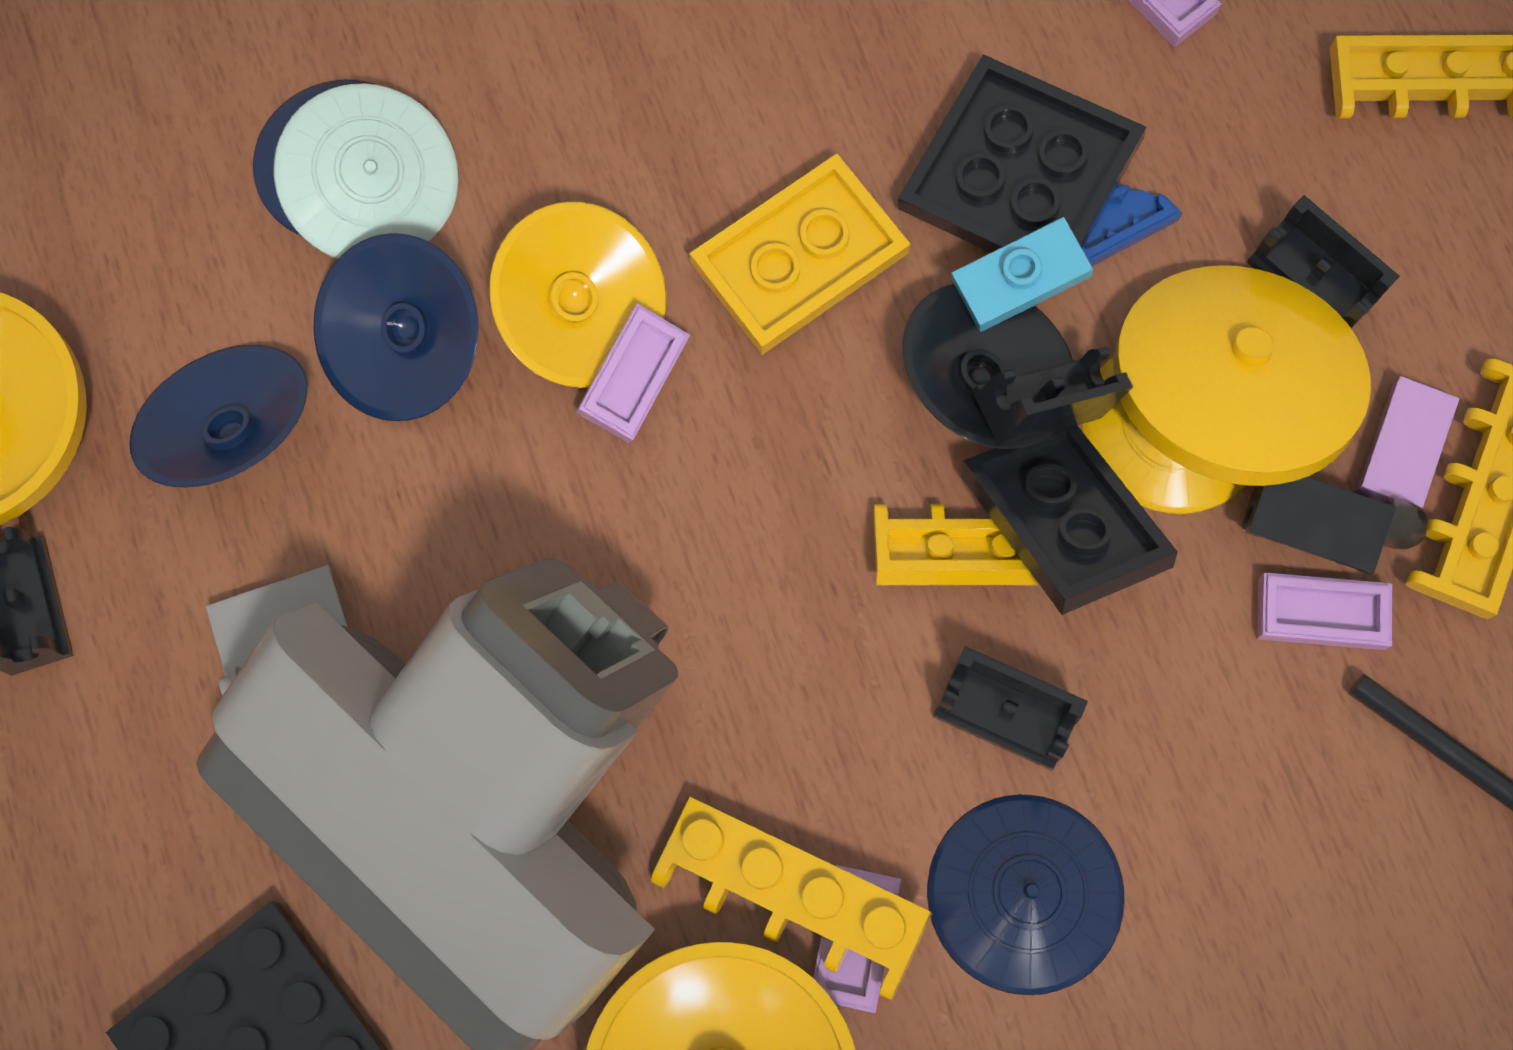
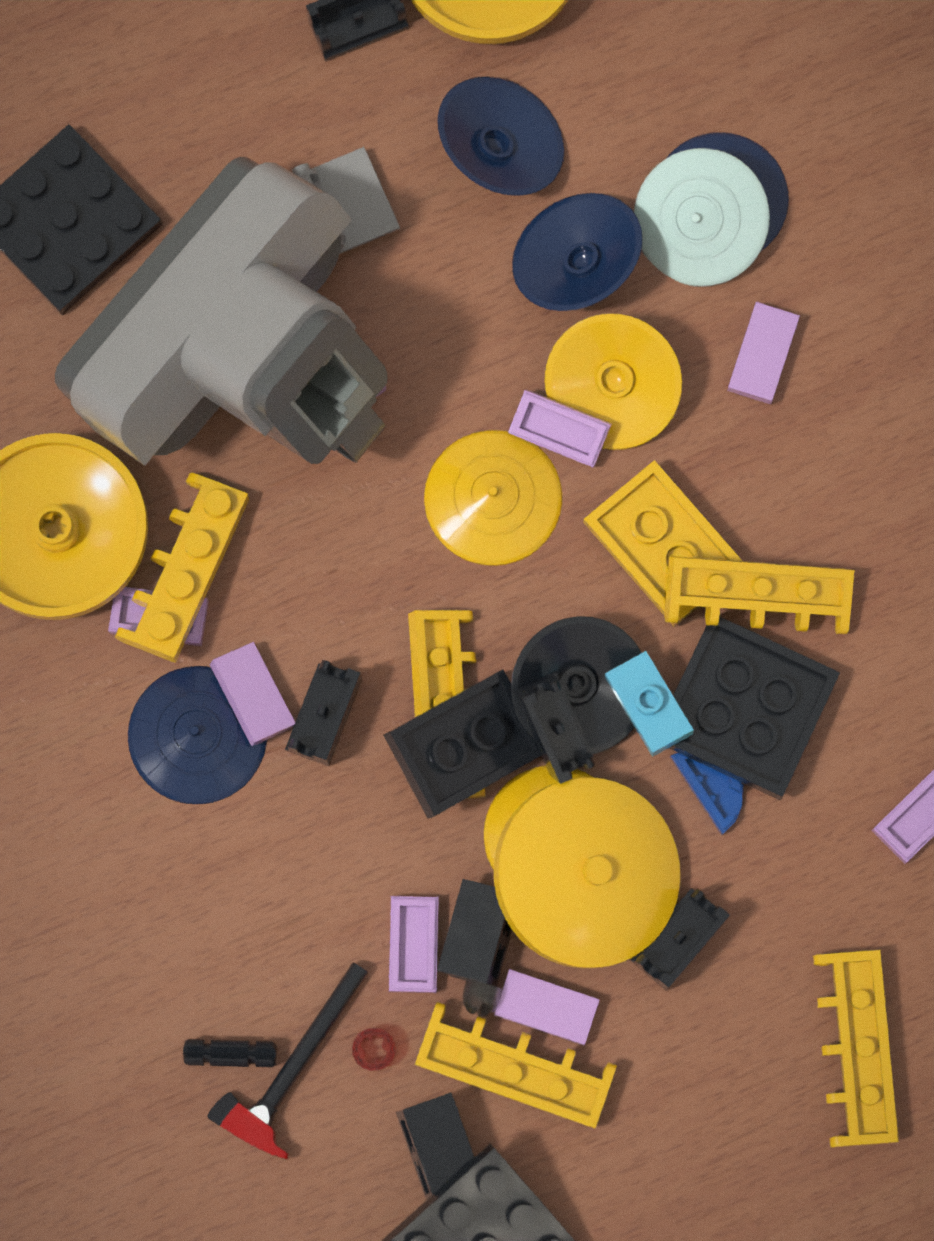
camera: 90 degrees right, 5 degrees up
none -> black axle [183,1039,277,1068]
none -> lavender tile [209,642,296,746]
none -> clear red bush [352,1028,396,1071]
none -> yellow hat [424,430,562,566]
none -> yellow hinge [664,556,855,634]
none -> lavender tile [727,302,800,405]

